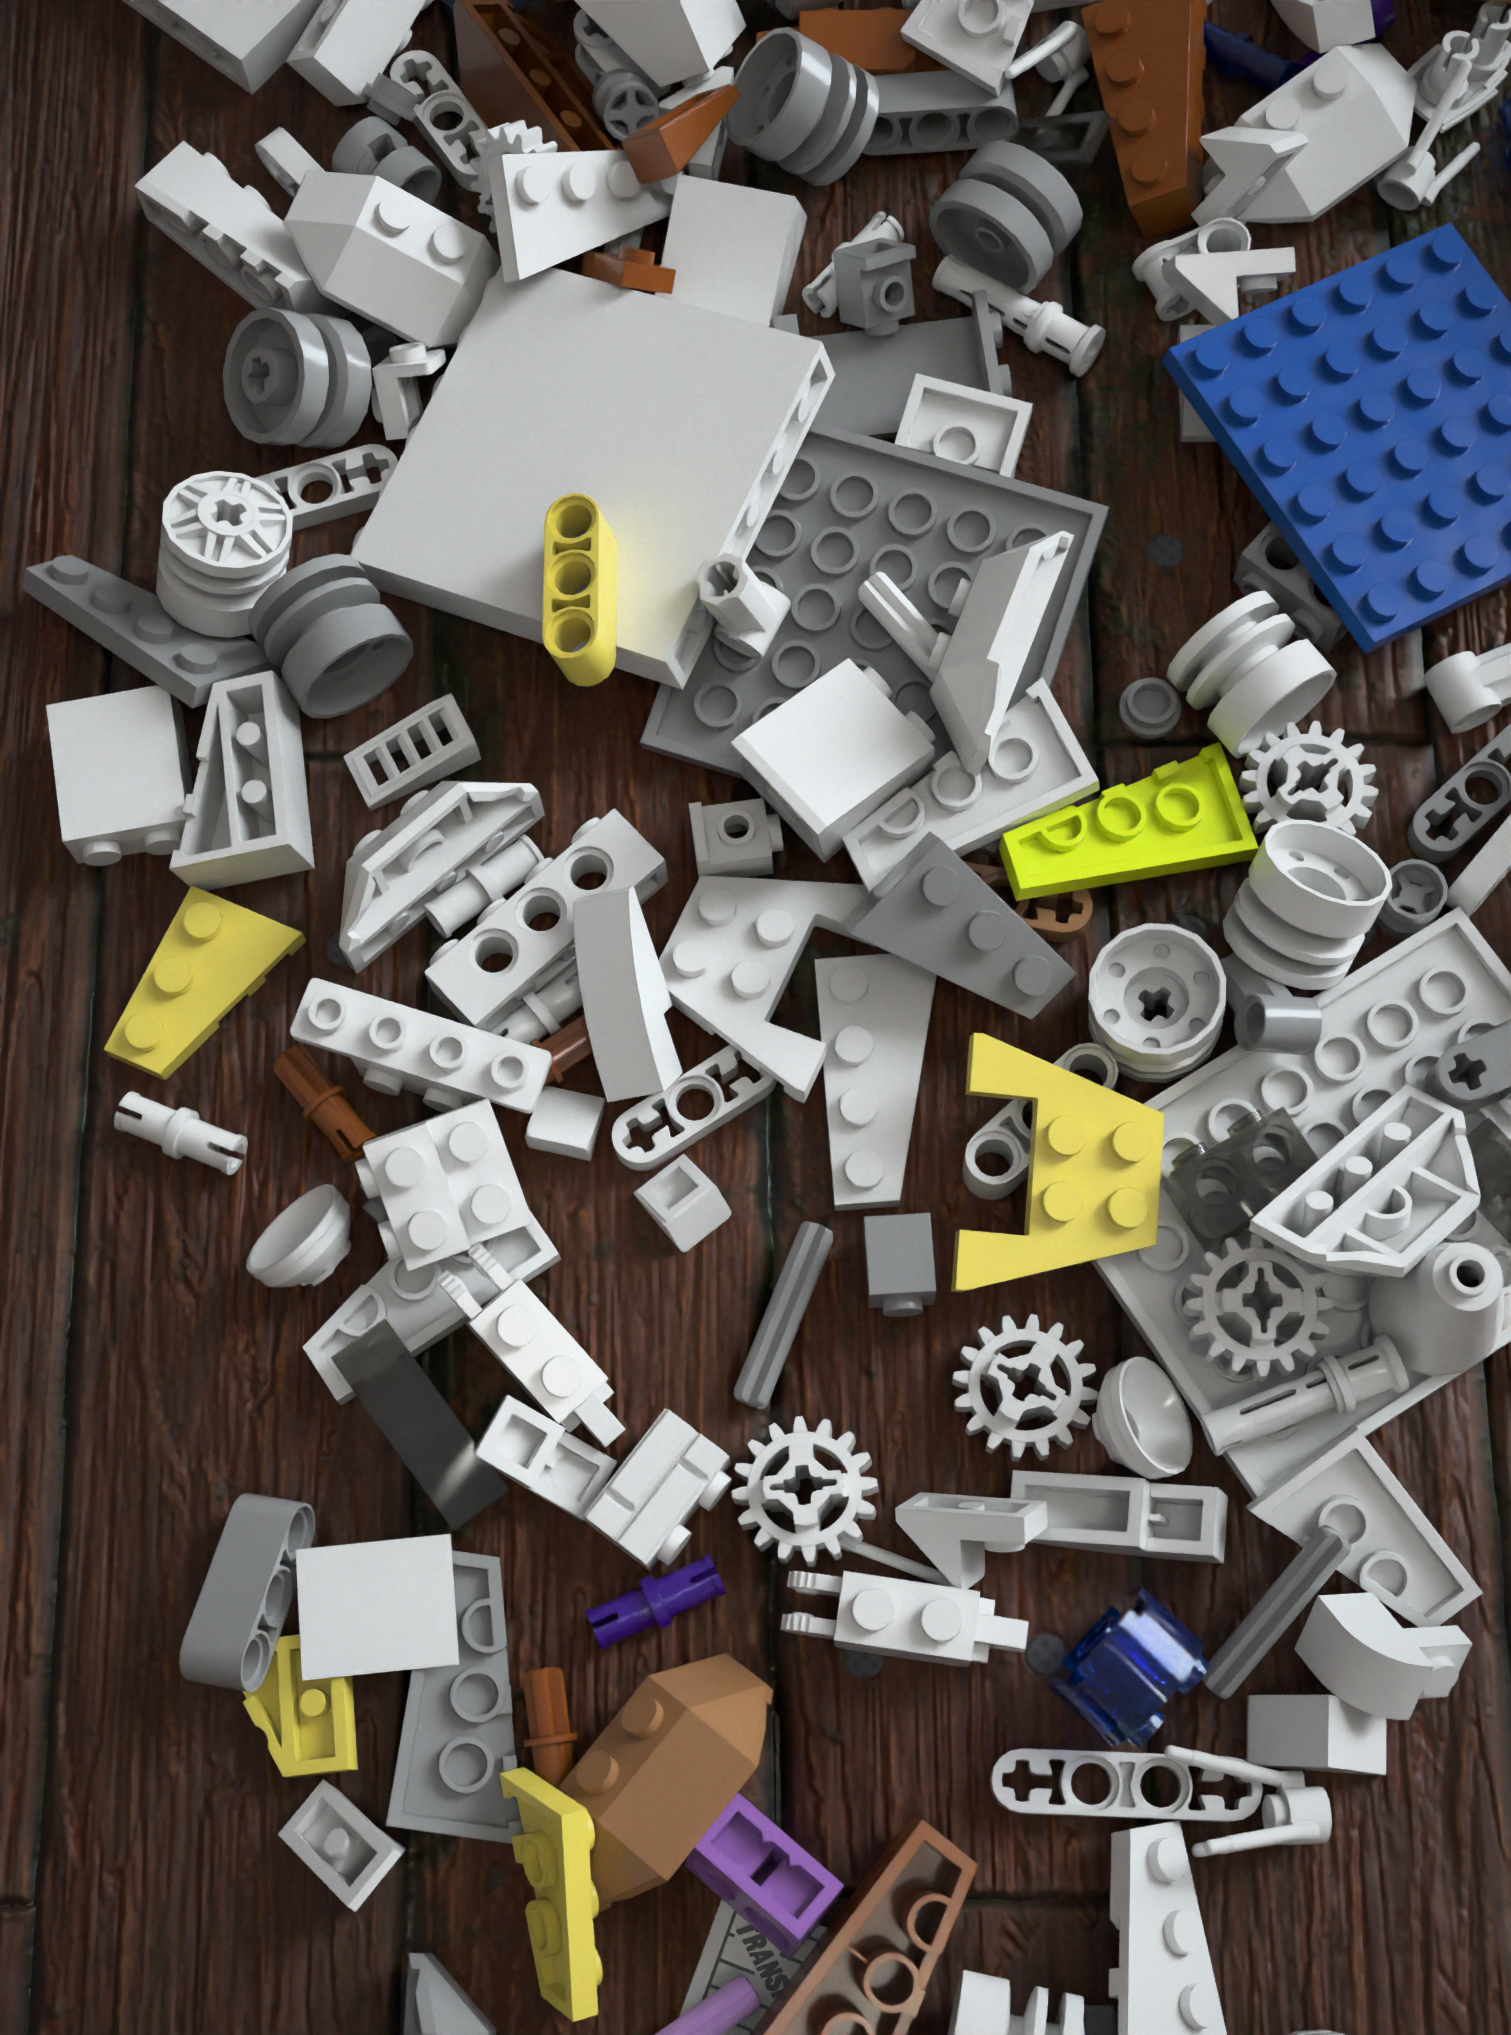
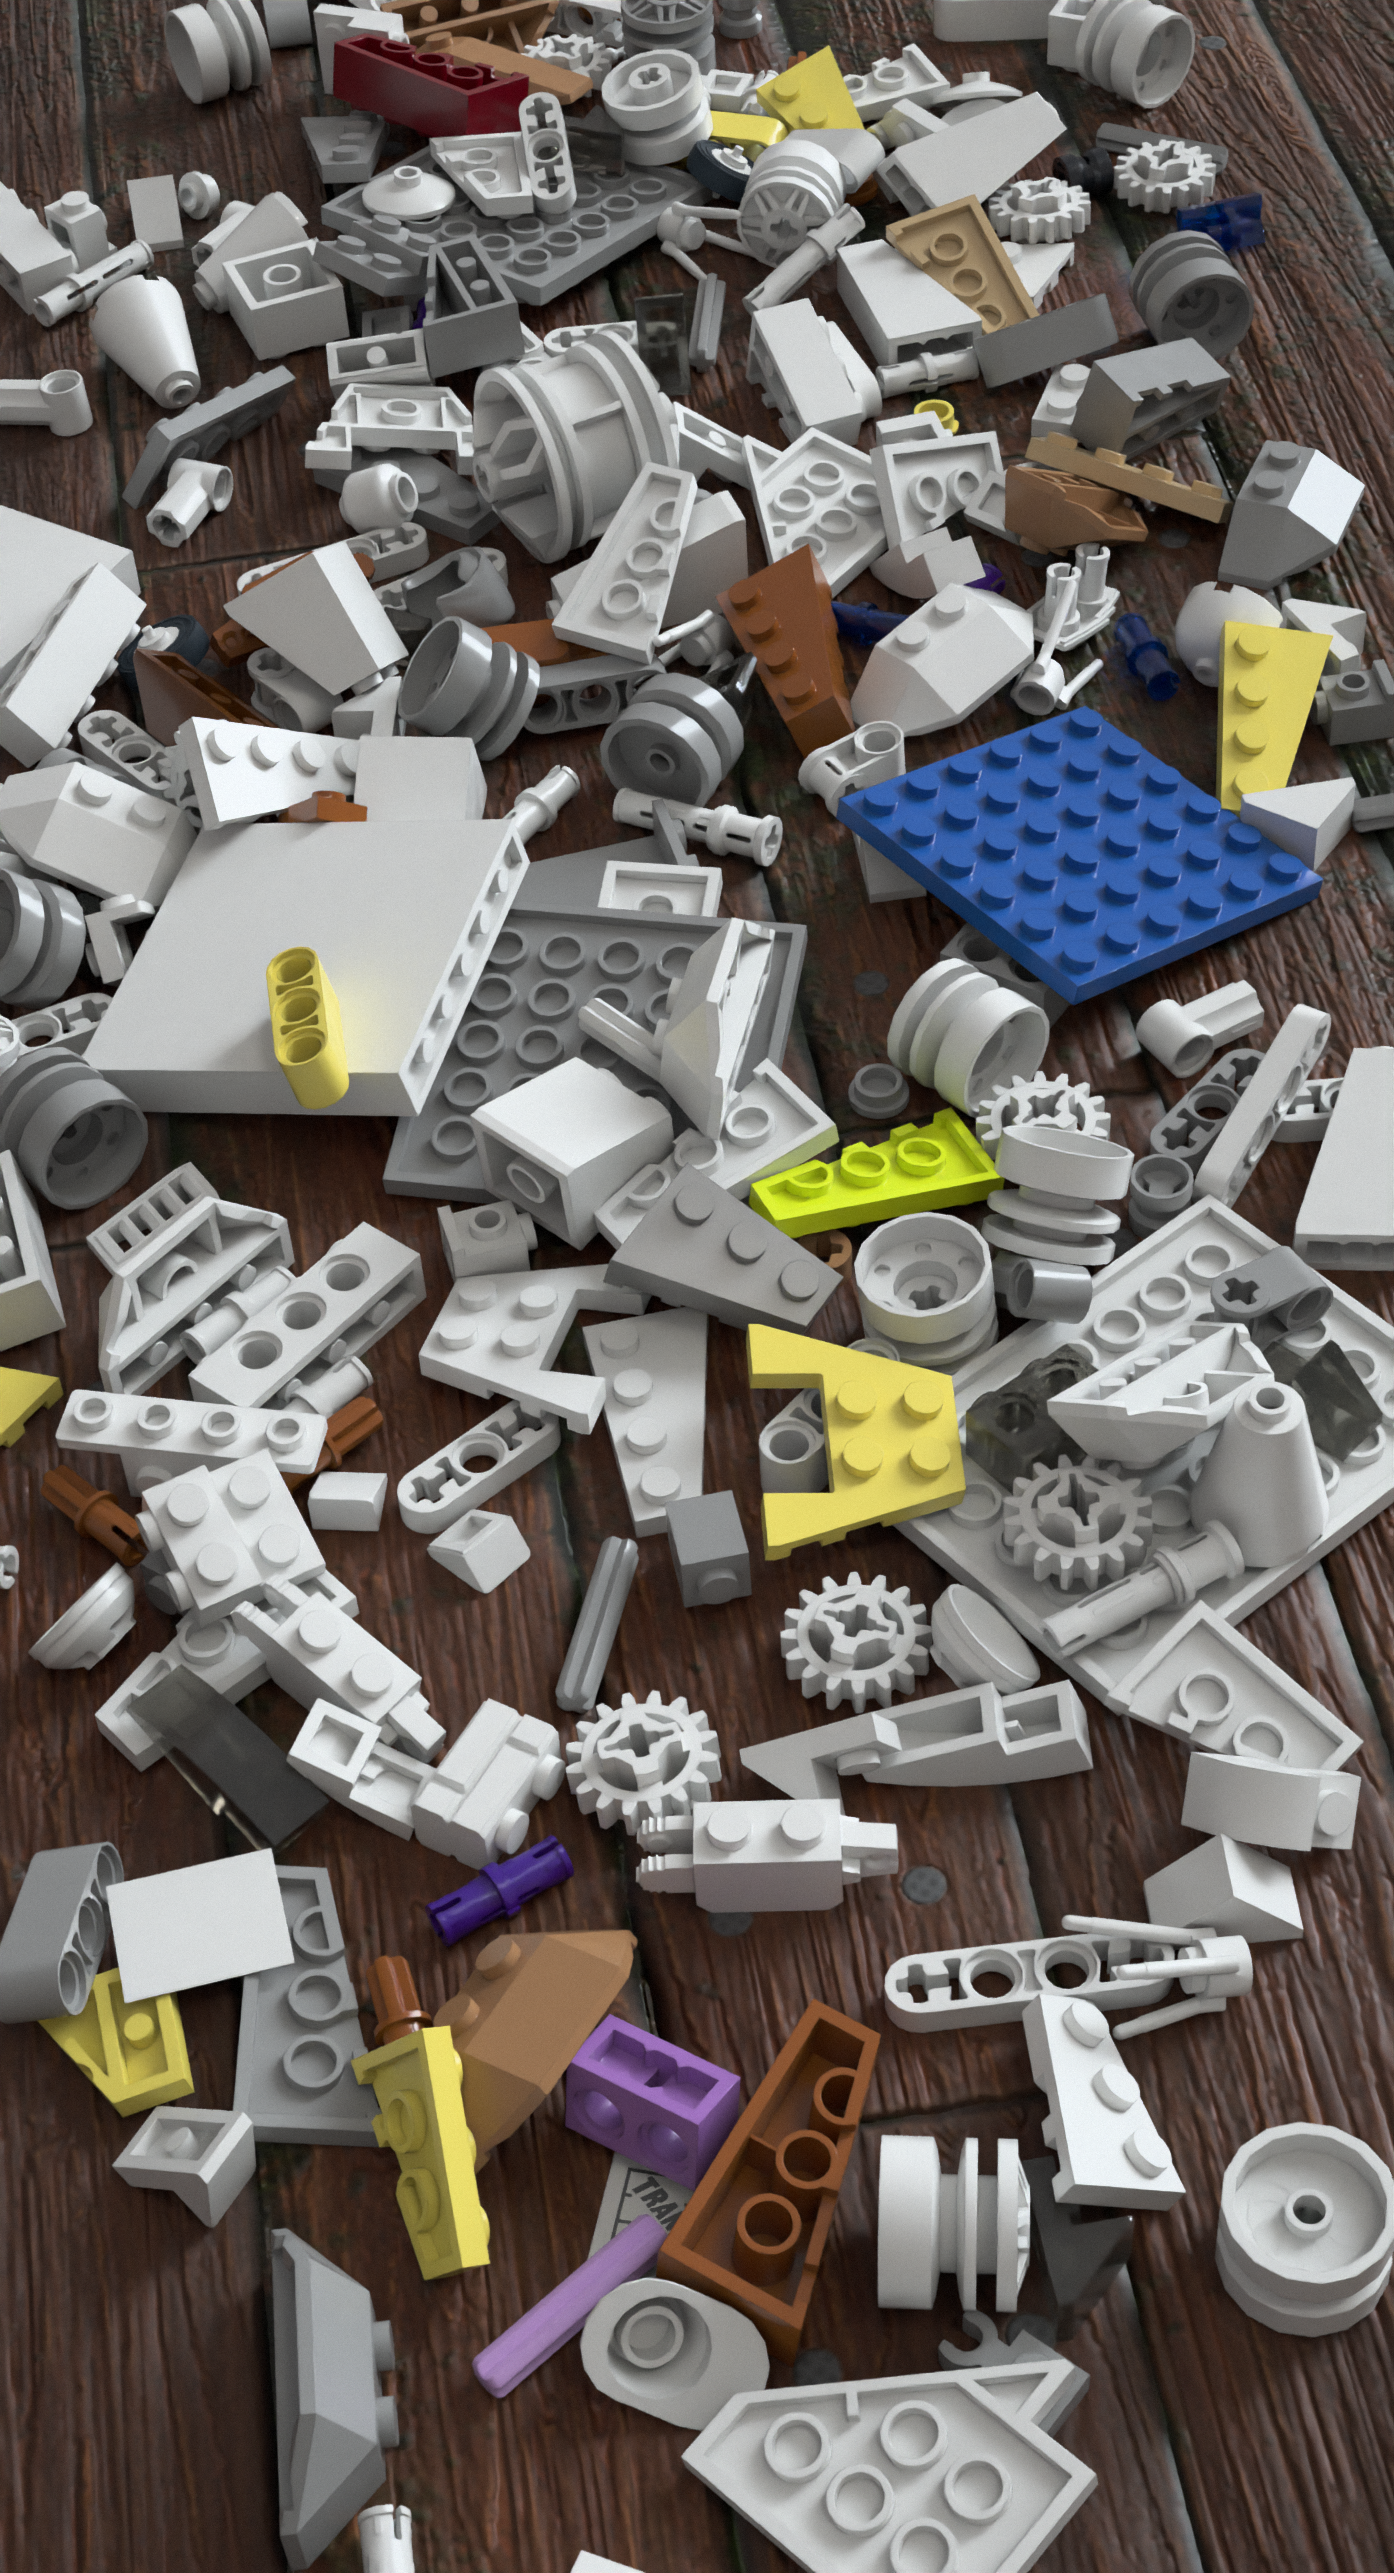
camera: 10 degrees left, 25 degrees down
light grey plate [362,73,419,126] -> none
white slope [573,886,683,1102] -> none
light grey wheel [592,68,660,141] -> none
dark orange slope [621,84,740,184] -> none
white piece [694,552,792,660] -> none
light grey brick [833,237,916,336] -> none
clear blue brick [1048,1584,1211,1748] -> none
white slope [1162,247,1296,327] -> none
white slope [1191,126,1309,227] -> none
light grey axle [1200,1525,1351,1699] -> none

